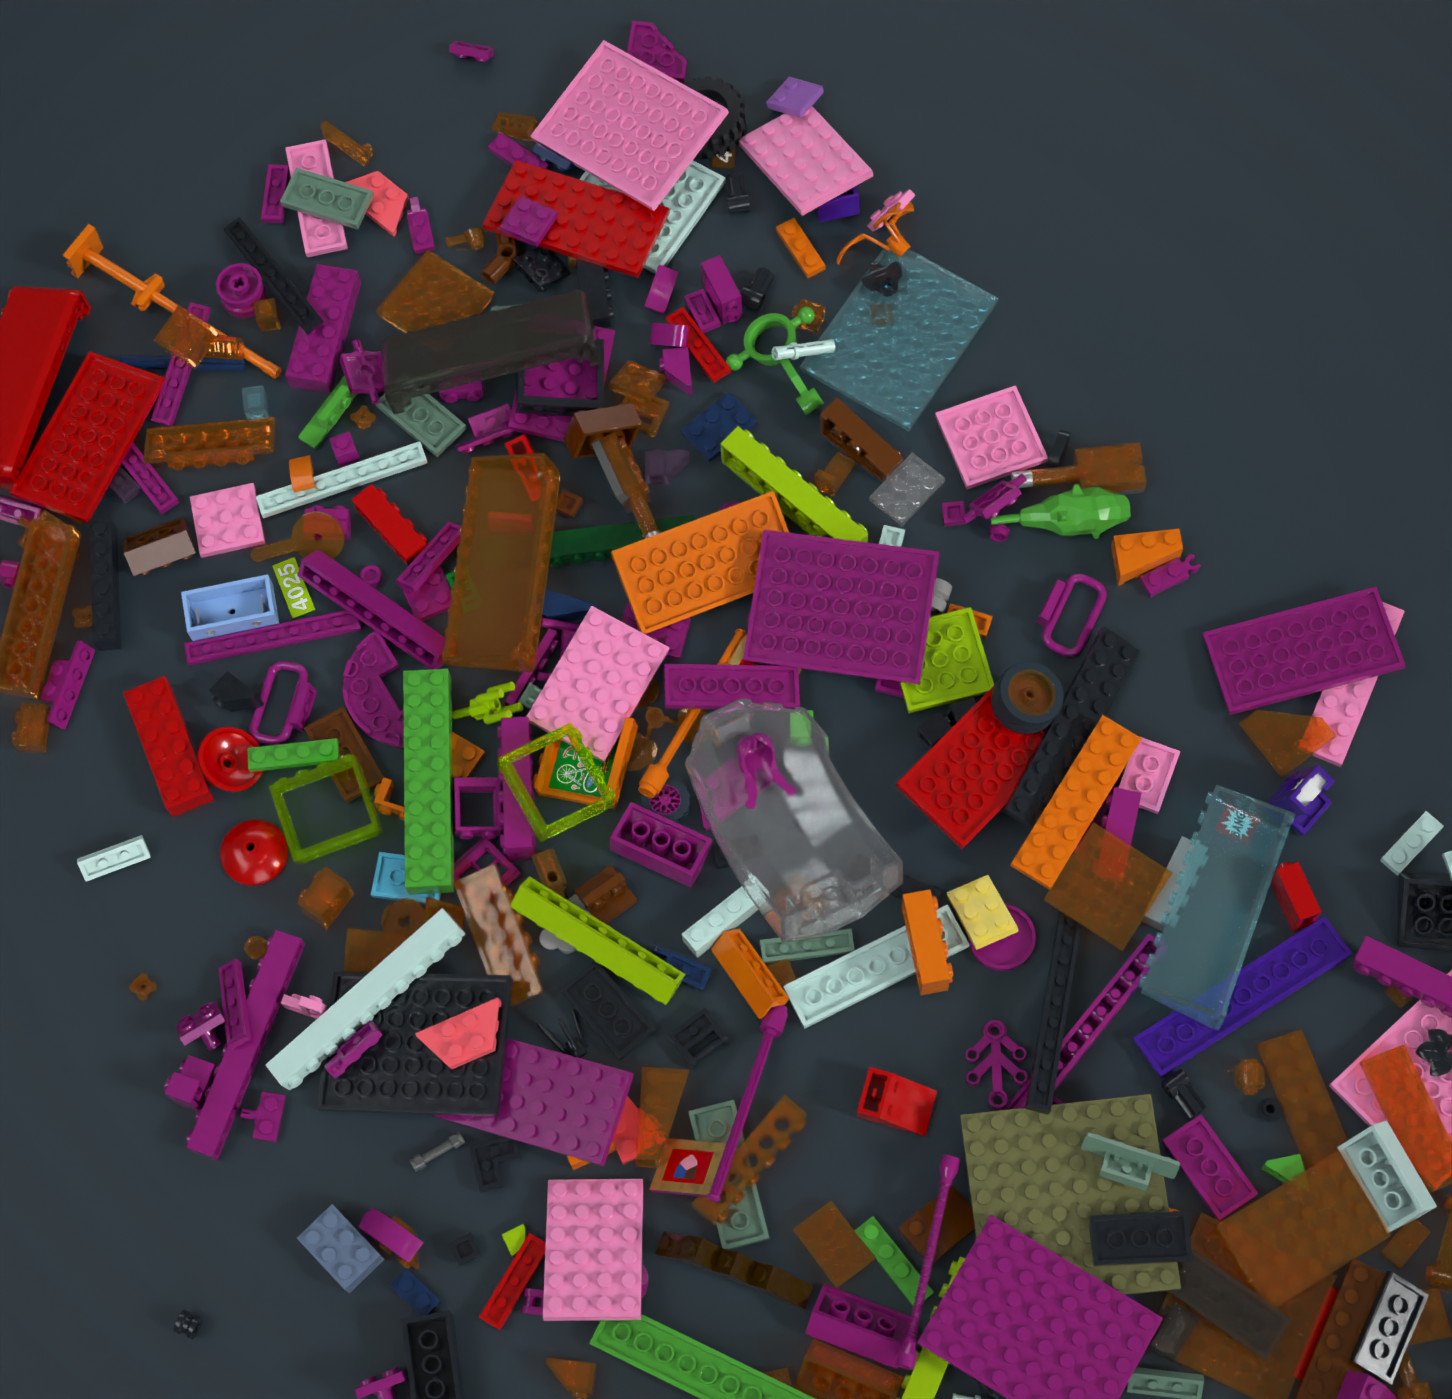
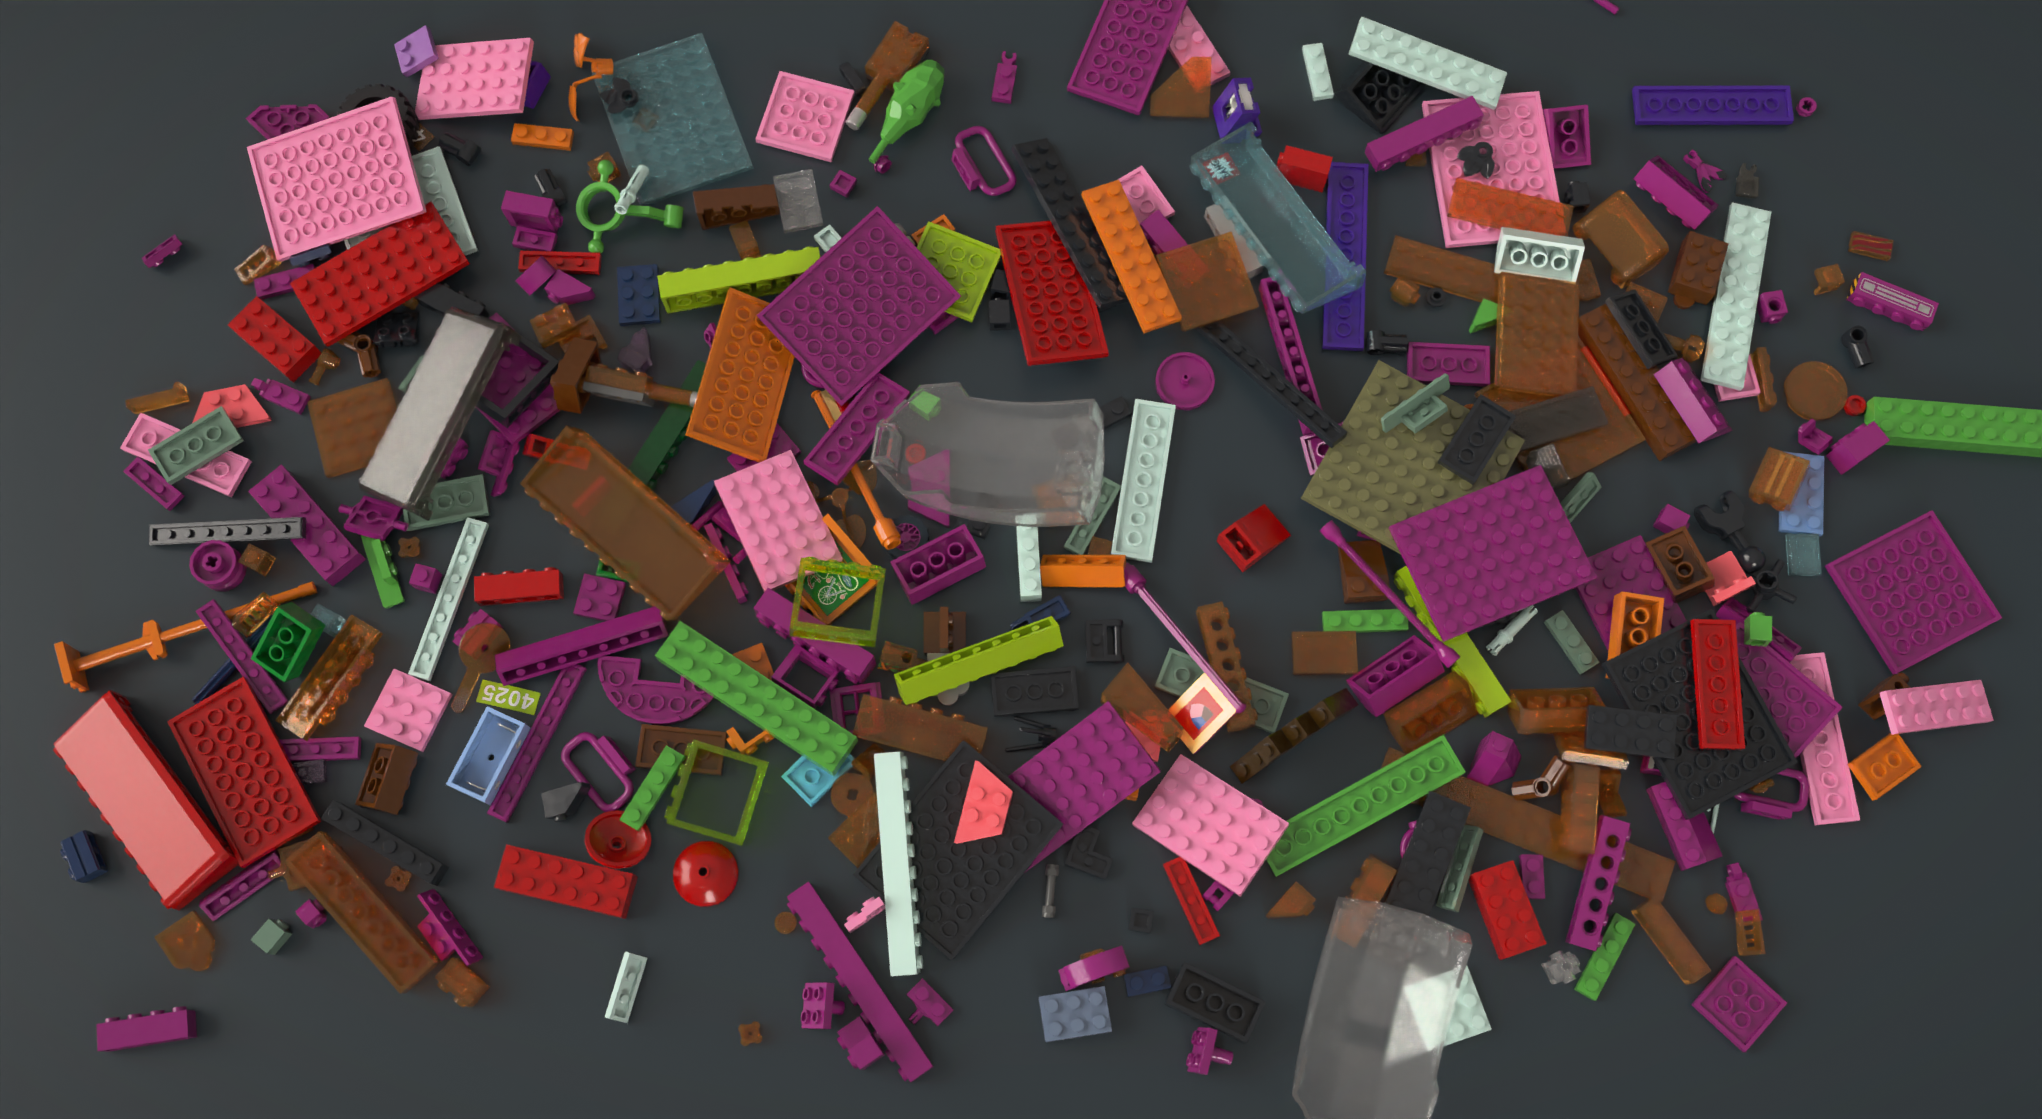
camera: 60 degrees left, 5 degrees up
clear orange brick [154,306,219,370] -> none
magenta tile [218,959,251,1049] -> none
orange slope [289,455,315,493] -> none
clear orange brick [297,866,354,930] -> none
magenta hinge [324,1021,382,1078] -> none
magenta tile [360,565,383,588] -> none
magenta plate [396,521,467,593] -> none
lime plant [452,681,523,724] -> none
magenta plate [500,196,558,247] -> none
lime tile [502,1224,526,1257] -> none
sand green tile [518,683,542,710] -> none
reddish brown plate [553,489,583,519] -> none
magenta slope [644,265,679,315] -> none
magenta hair [736,733,796,809] -> none
bright pink plate [867,189,915,232] -> none
orange brick [901,889,953,995] -> none
light yellow plate [946,875,1018,950] -> none
magenta plate [961,473,1027,524] -> none
magenta plant [965,1020,1028,1110] -> none
wheel [991,662,1064,734] -> none
orange wedge [1111,528,1183,586] -> none
none -> red brick [228,296,322,383]
none -> green brick [251,602,326,682]

